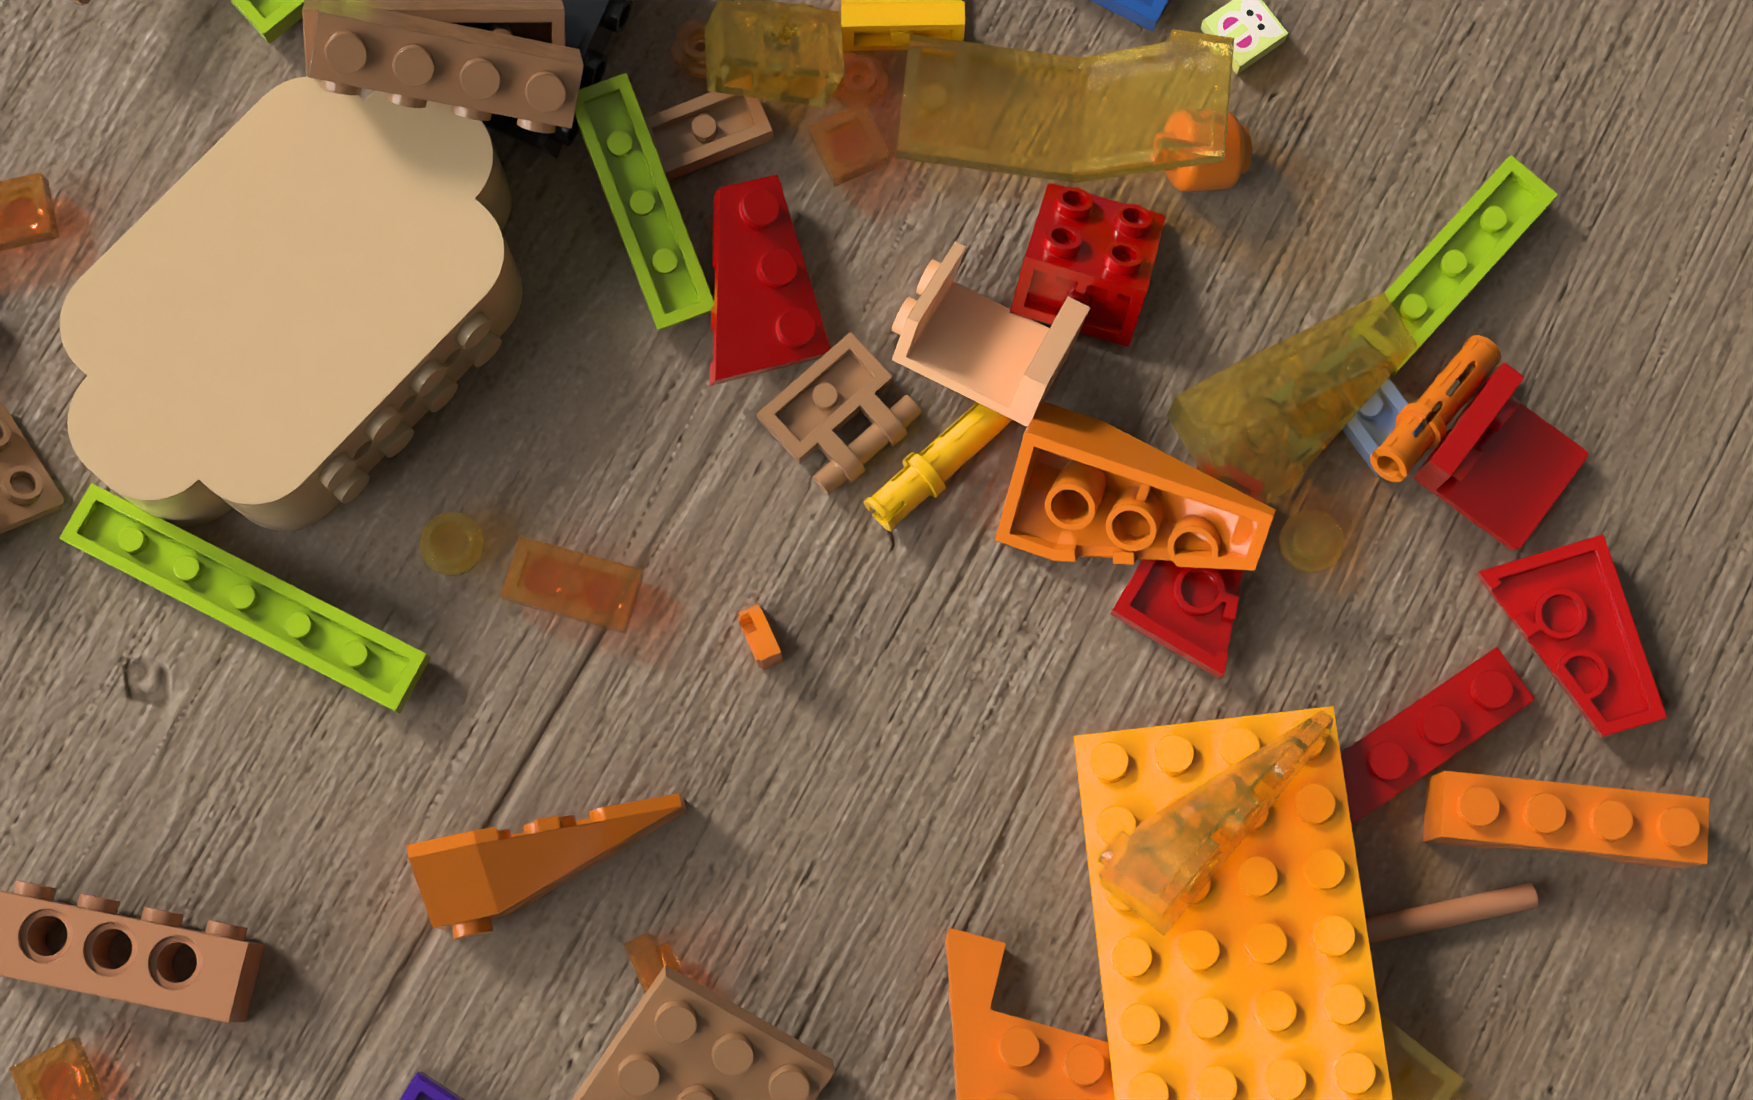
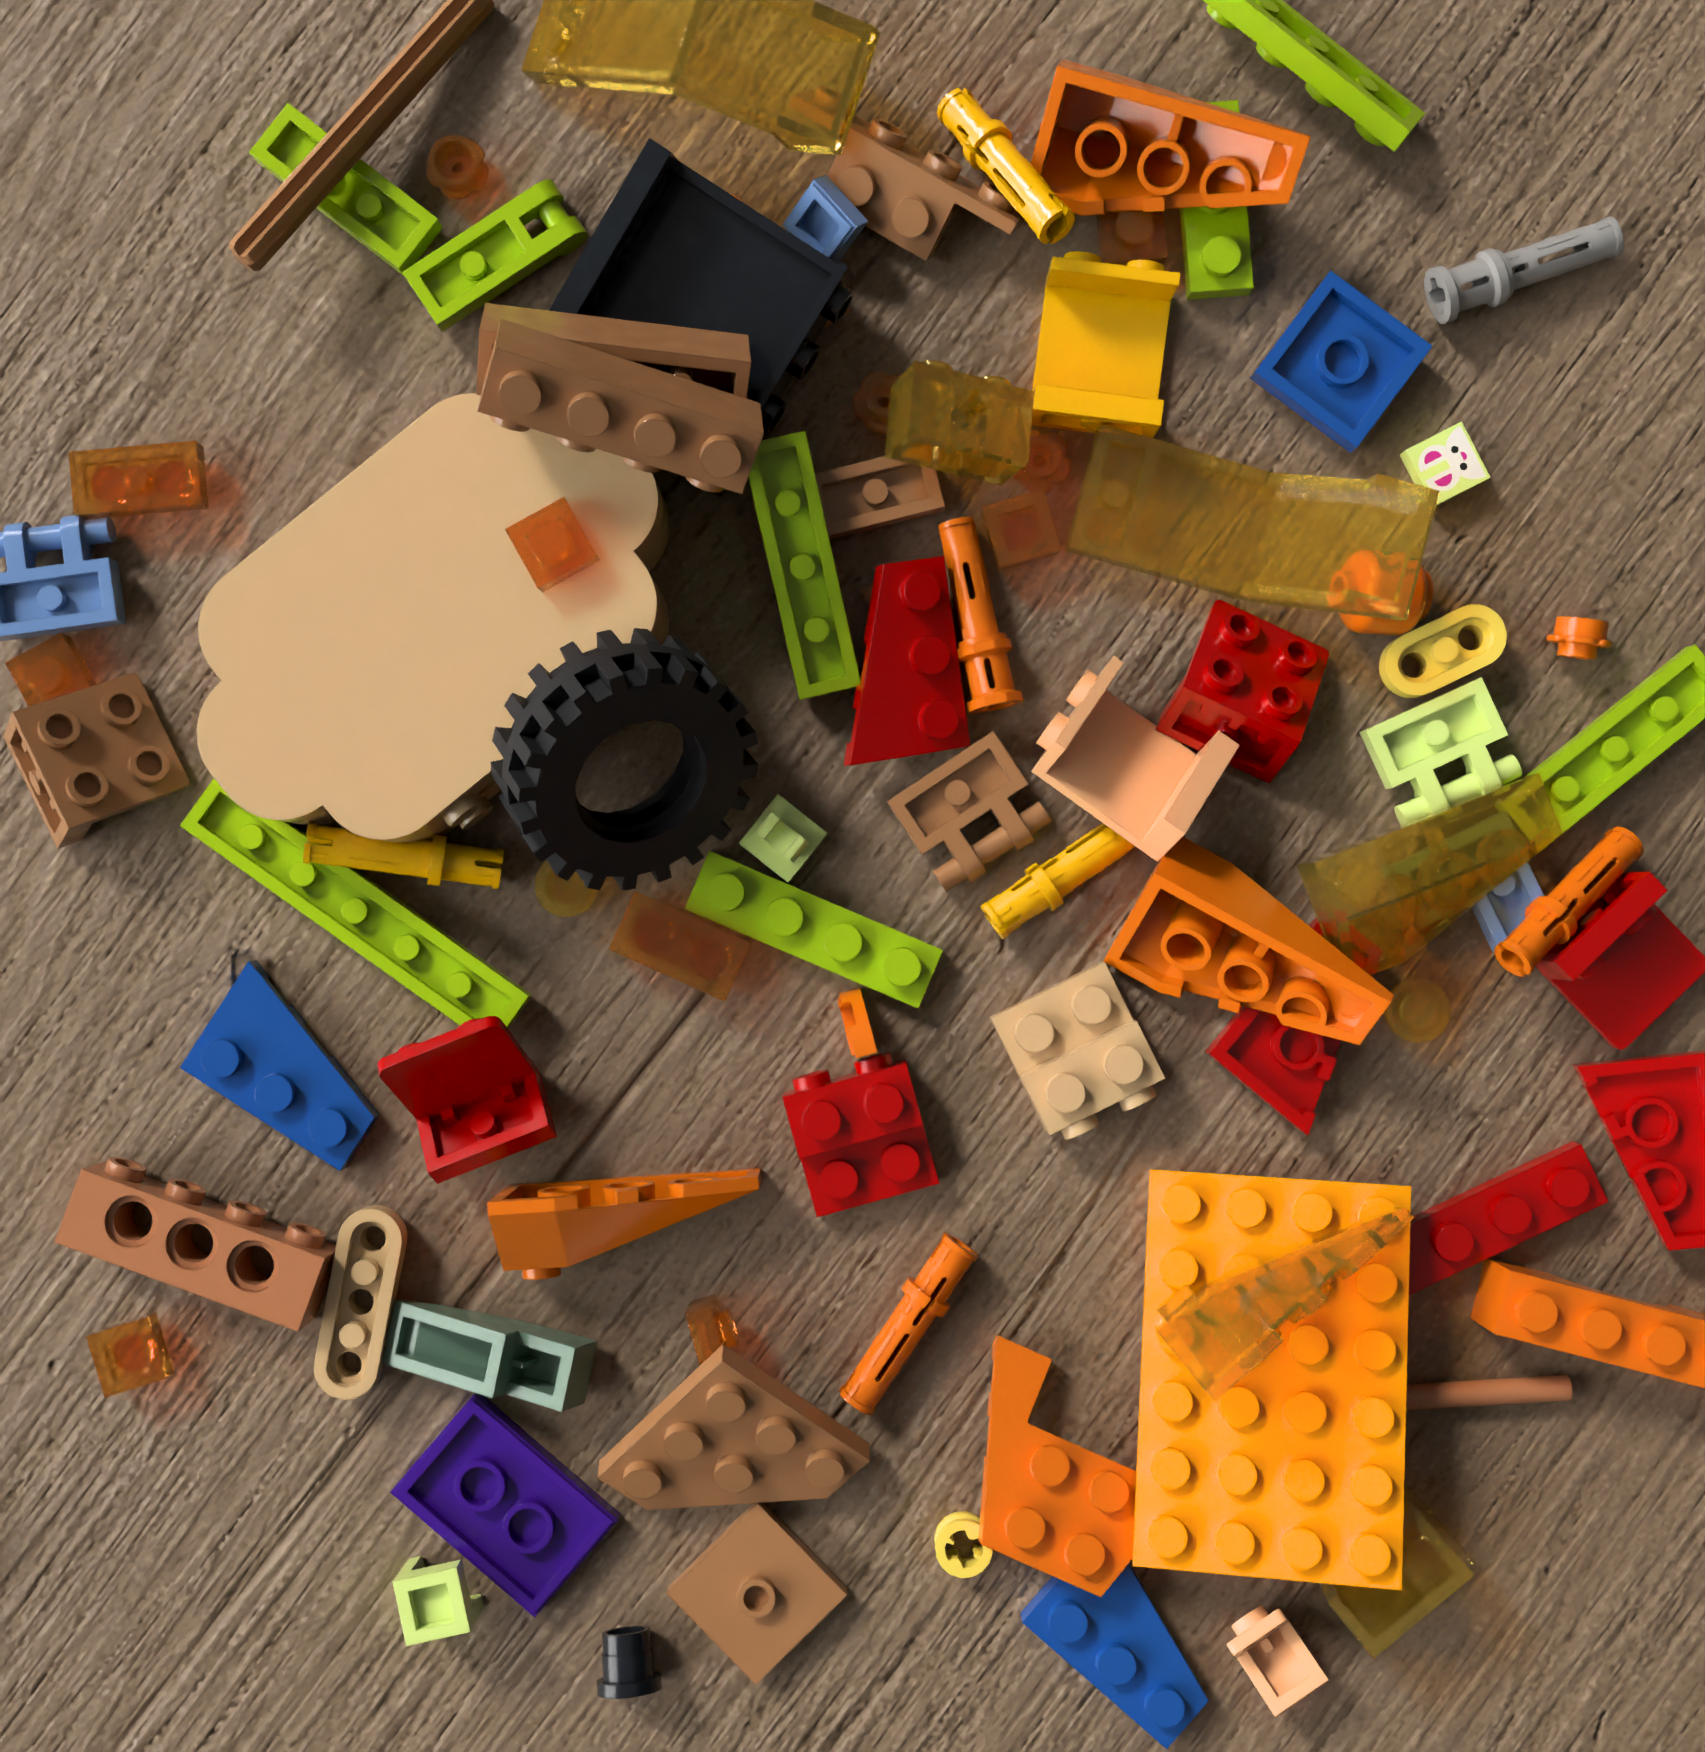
camera: 10 degrees right, 10 degrees up
none -> blue wing [180,960,380,1171]
none -> yellow pin [303,822,504,889]
none -> tan plate [314,1205,407,1400]
none -> red bracket [377,1016,557,1184]
none -> sand green slope [382,1299,598,1412]
none -> black tyre [490,628,758,891]
none -> clear orange plate [505,497,600,592]
none -> lime plate [685,851,943,1008]
none -> yellowish green tile [739,794,828,883]
none -> red plate [782,1052,939,1217]
none -> orange pin [839,1232,978,1415]
none -> orange pin [938,516,1024,714]
none -> tan plate [989,962,1165,1140]
none -> yellowish green plate [1359,677,1522,829]
none -> light yellow plate [1379,604,1507,698]
none -> orange plate [1546,616,1613,660]

